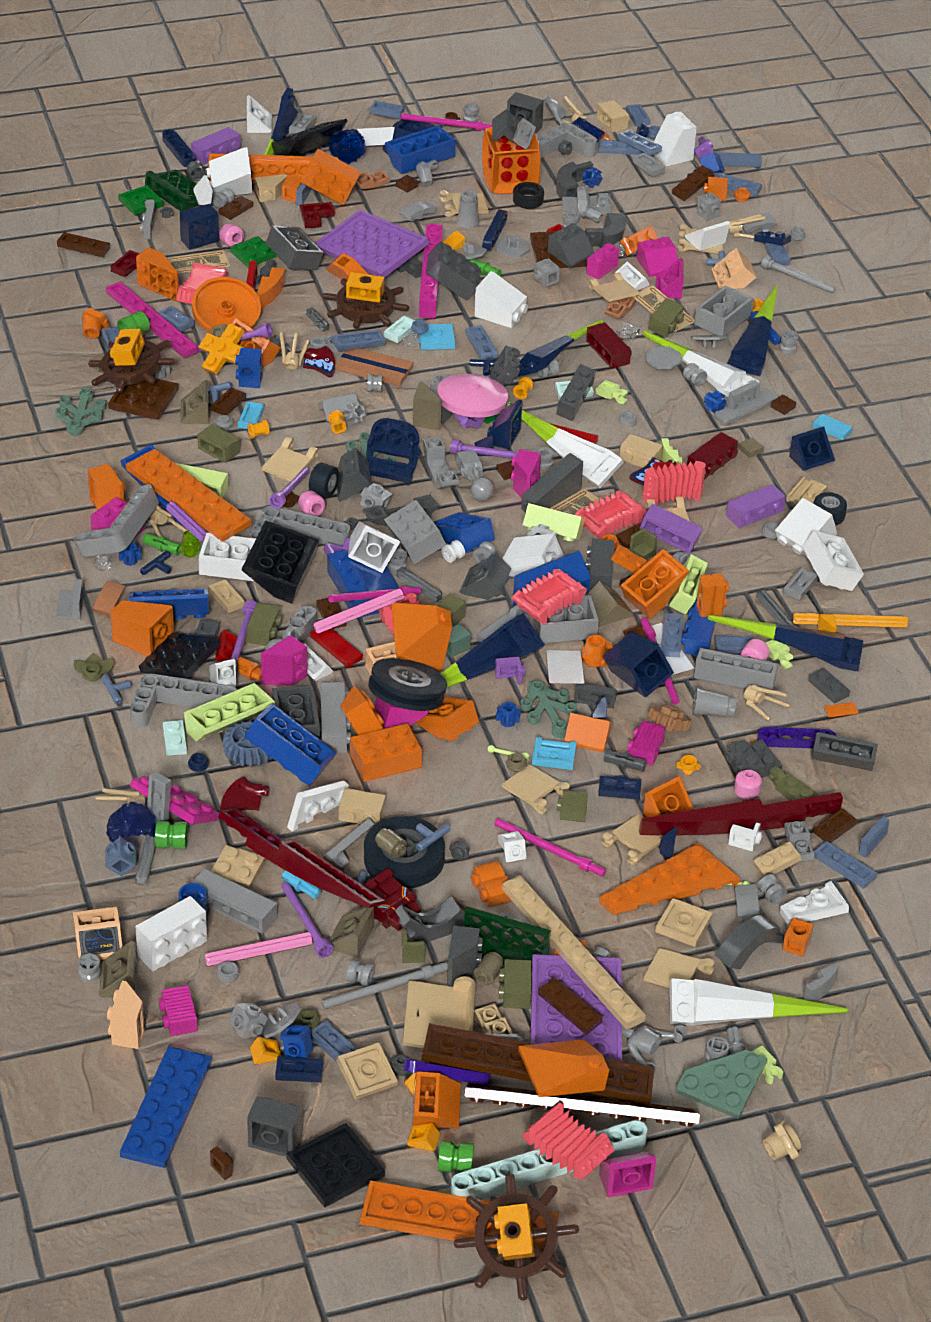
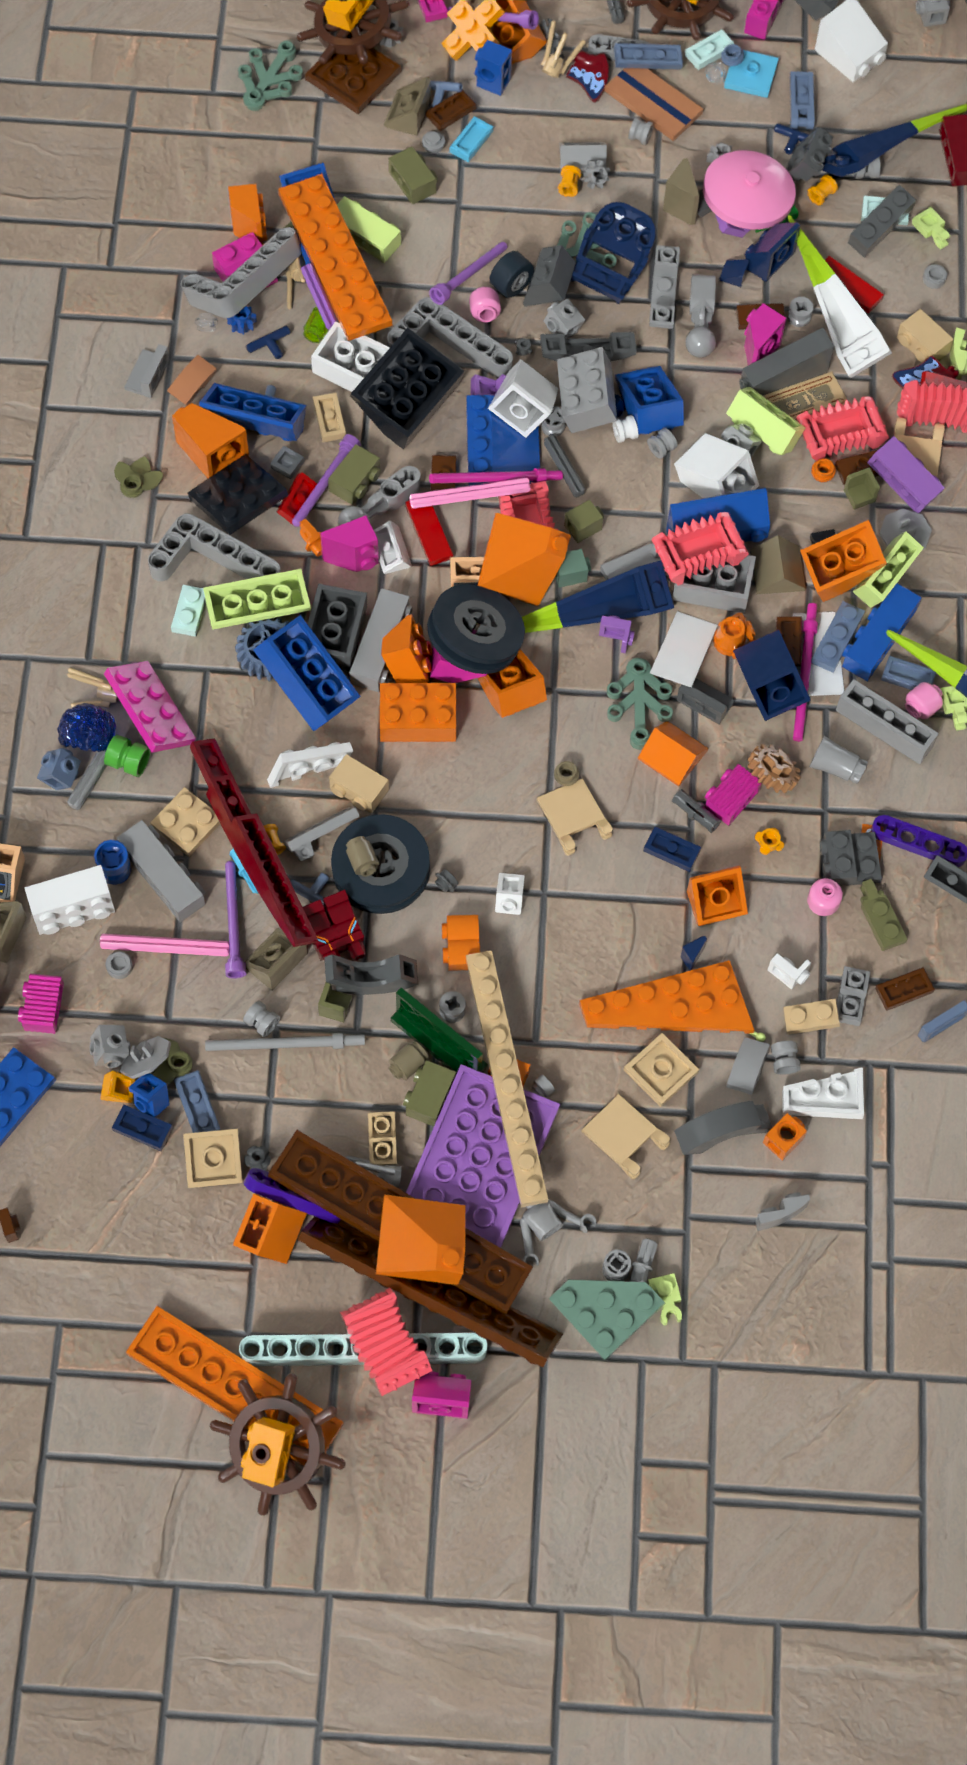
camera: 20 degrees right, 25 degrees up
sand blue piece [101,674,132,704] -> none
bright green pin [143,532,182,556] -> none
light grey hinge [146,771,171,830] -> none
dark blue plate [188,753,209,772] -> none
white slope [209,659,236,688] -> none
dark red arm [220,777,269,811] -> none
light orange bush [247,420,270,439] -> none
dark grey brick [247,1096,302,1157] -> none
tan flag [261,437,318,482] -> none
reddish brown plate [283,491,299,508] -> none
black plate [286,1123,385,1208] -> none
tan door [402,976,476,1048] -> none
light orange slope [407,1123,440,1151] -> none
sand blue piece [416,823,451,851] -> none
bright green wheel [438,1140,474,1173] -> none
dark grey slope [447,926,483,987] -> none
medium lavender piece [450,439,518,459] -> none
dark grey slope [459,553,512,600] -> none
yellowish green hinge [487,745,529,761] -> none
dark pink bar [494,818,606,877] -> none
blue gear [496,702,521,727] -> none
medium azure plate [532,737,577,770] -> none
reddish brown plate [538,977,603,1035] -> none
olive brick [557,790,588,822] -> none
dark grey brick [586,539,615,590] -> none
slope [589,697,607,718] -> none
tan flag [602,814,663,866] -> none
orange plate [610,544,648,573] -> none
dark red slope [639,792,843,836] -> none
white plate [670,978,849,1026] -> none
orange brick [696,573,729,617] -> none
tan plant [744,684,790,721] -> none
tan piece [763,1120,802,1161] -> none
sand blue tile [814,841,877,889] -> none

